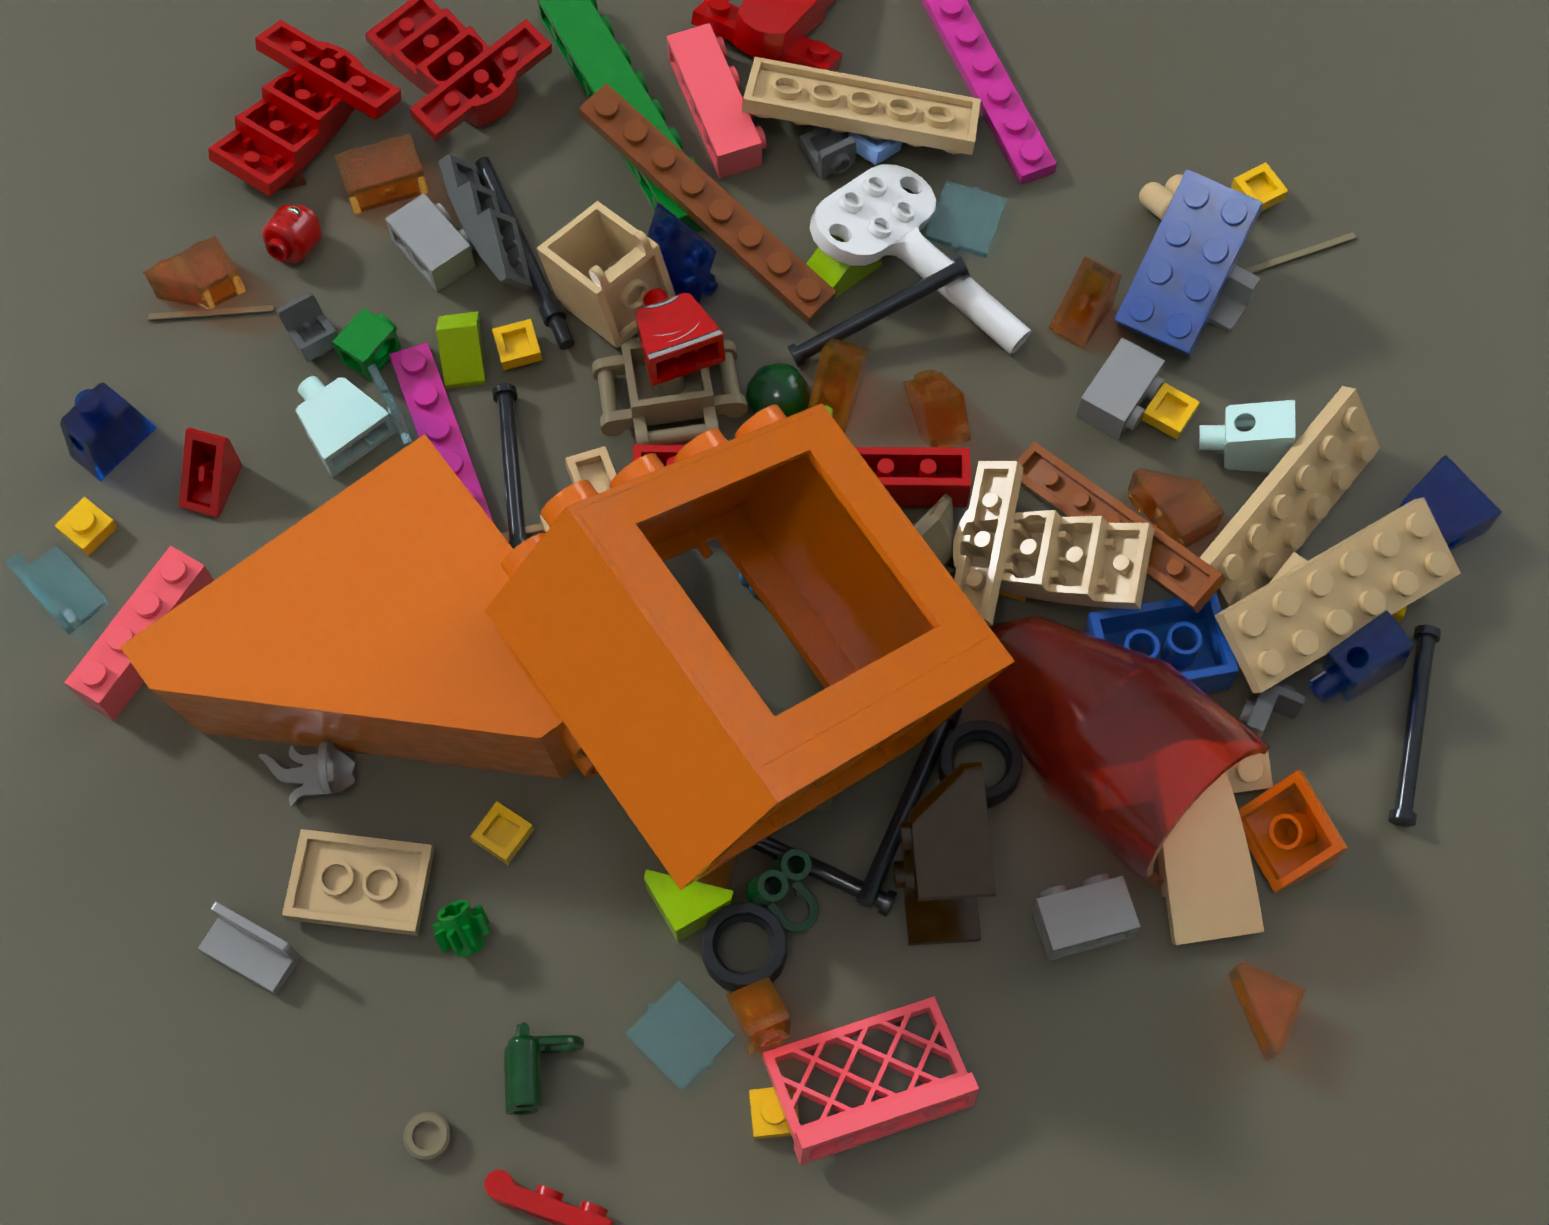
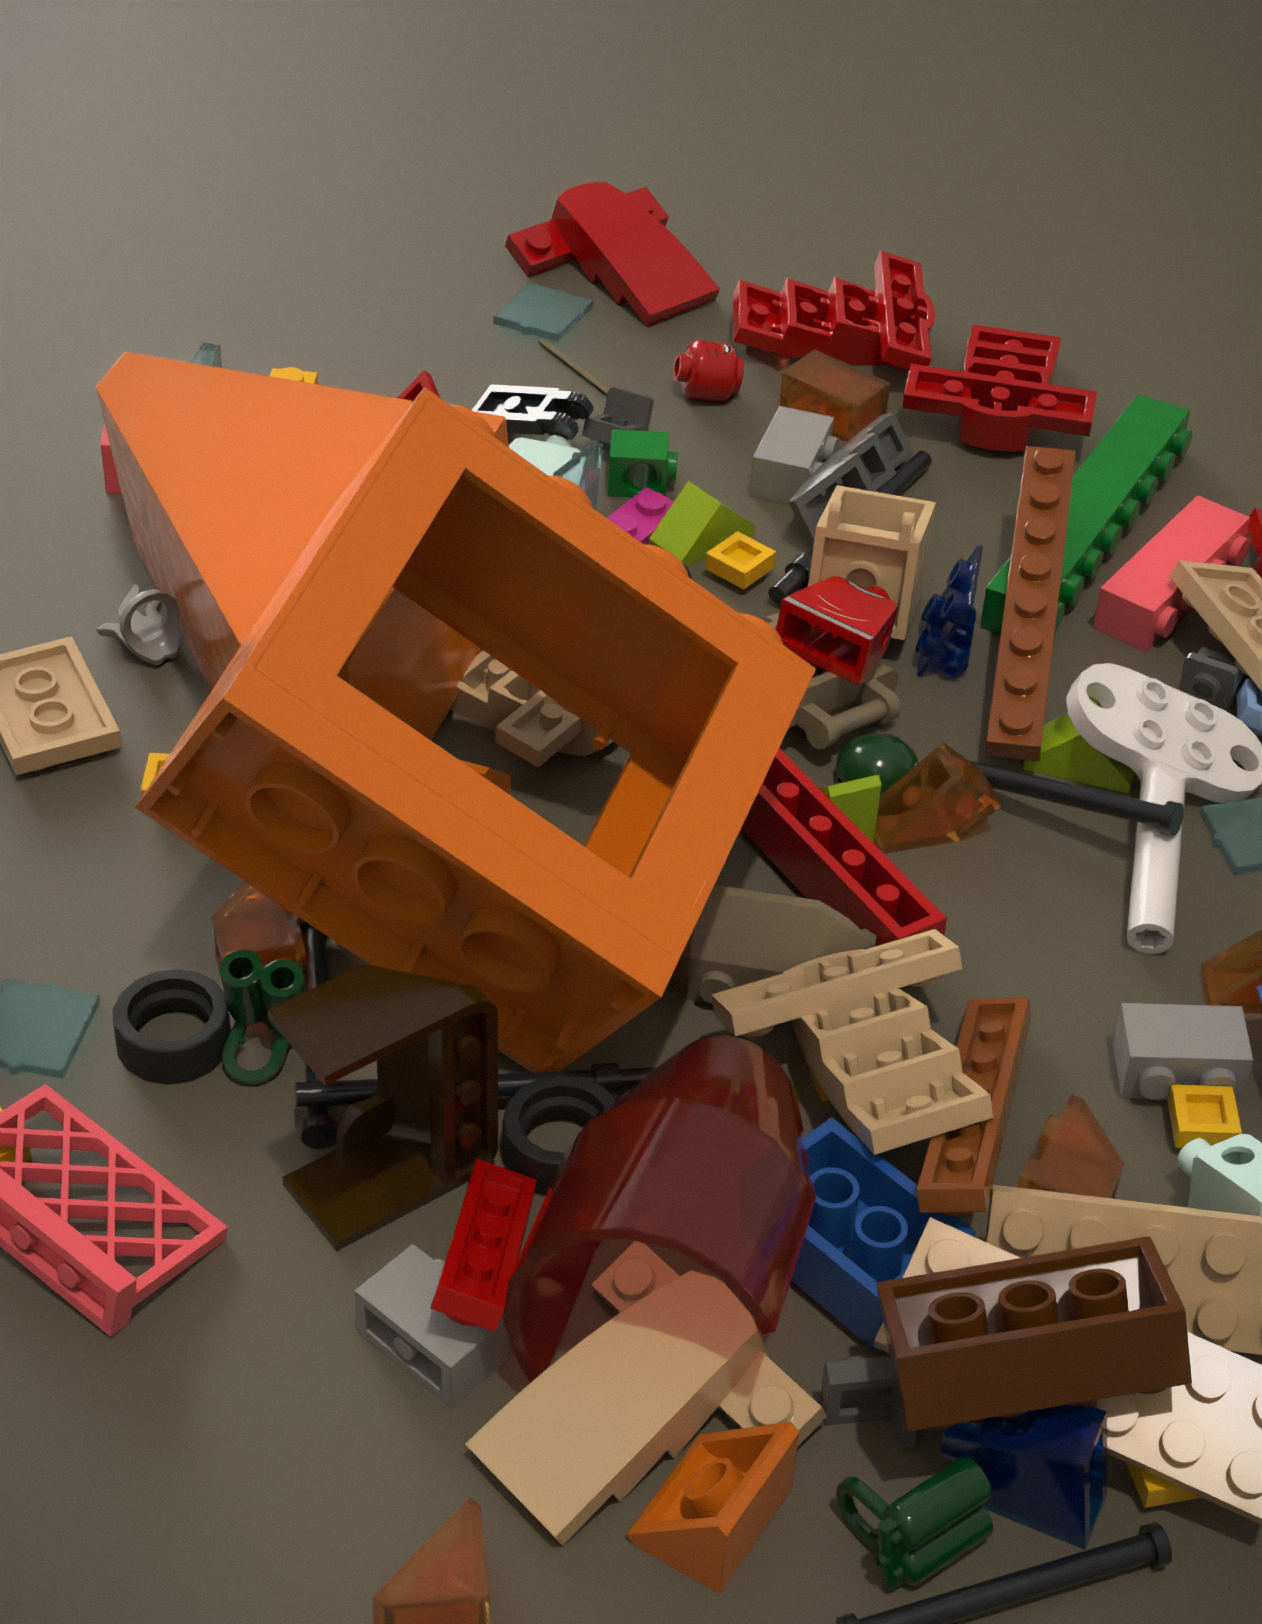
camera: 55 degrees right, 25 degrees down
clear blue torso [60,382,156,481] -> none
clear orange slope [143,236,246,309] -> none
green gear [432,900,491,957] -> none
lime slope [644,869,735,942] -> none
clear orange slope [726,977,791,1056] -> none
clear orange slope [903,370,971,447] -> none
none -> red plate [430,1159,537,1332]
none -> black hinge [472,385,594,440]
none -> clear light blue piece [493,283,593,342]
none -> red slope [505,182,720,326]
none -> dark green piece [836,1456,994,1590]
none -> reddish brown slope [876,1236,1192,1432]

